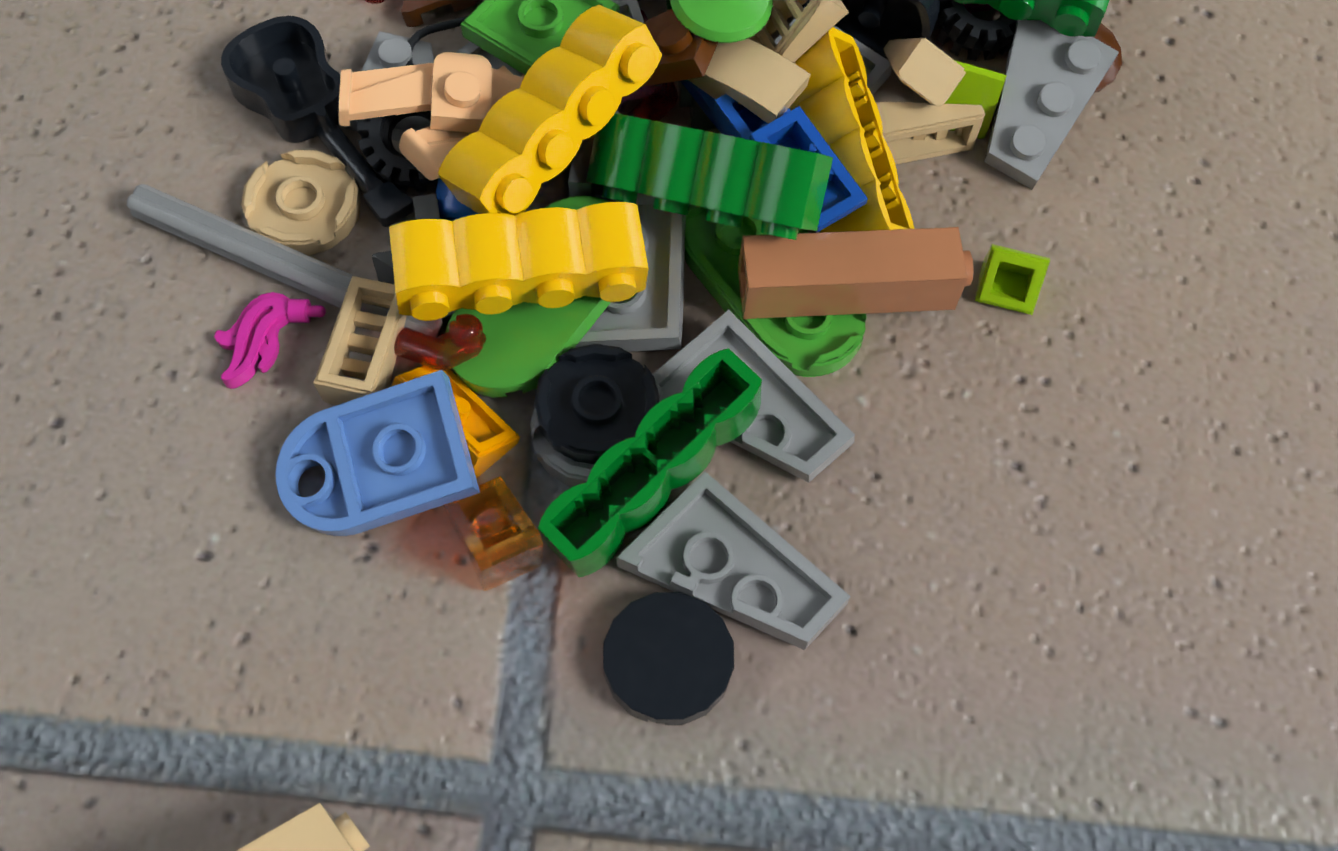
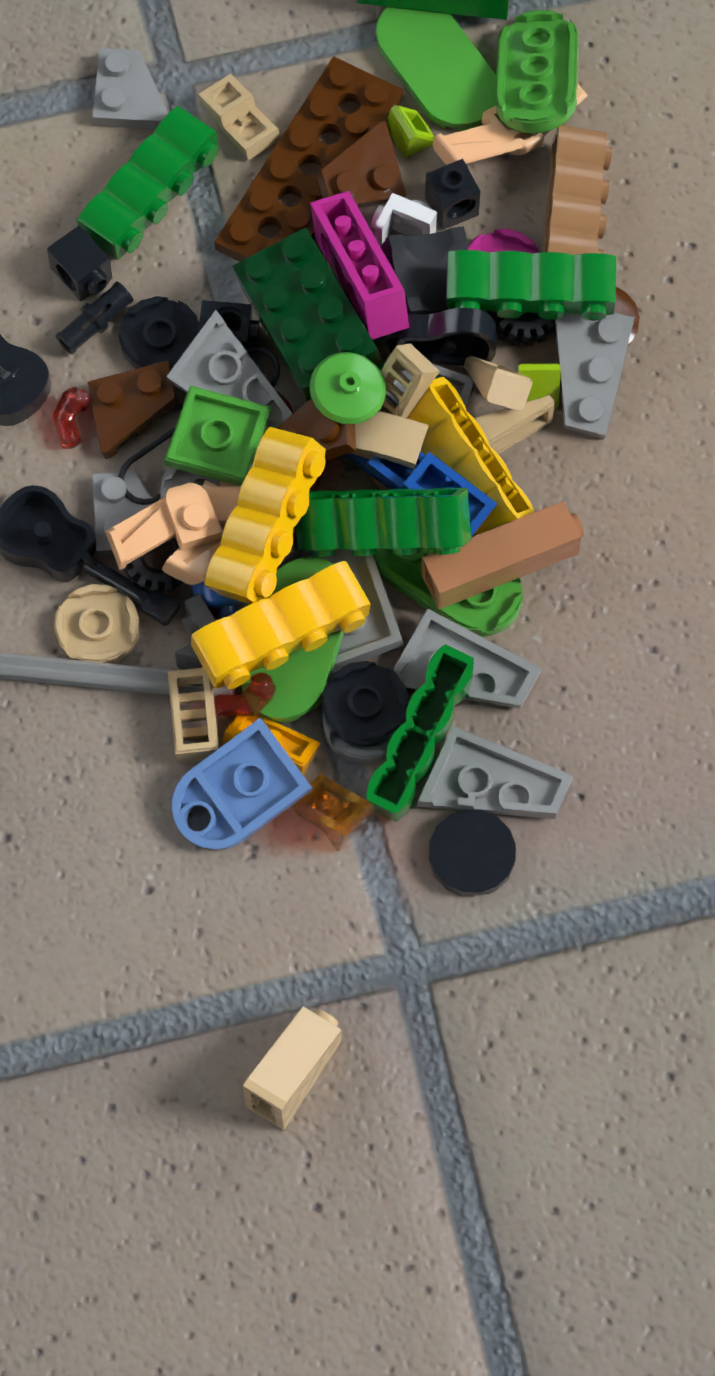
camera: 15 degrees left, 5 degrees up
dark pink piece [214,292,326,389] -> none
lime slope [975,244,1050,315] -> none

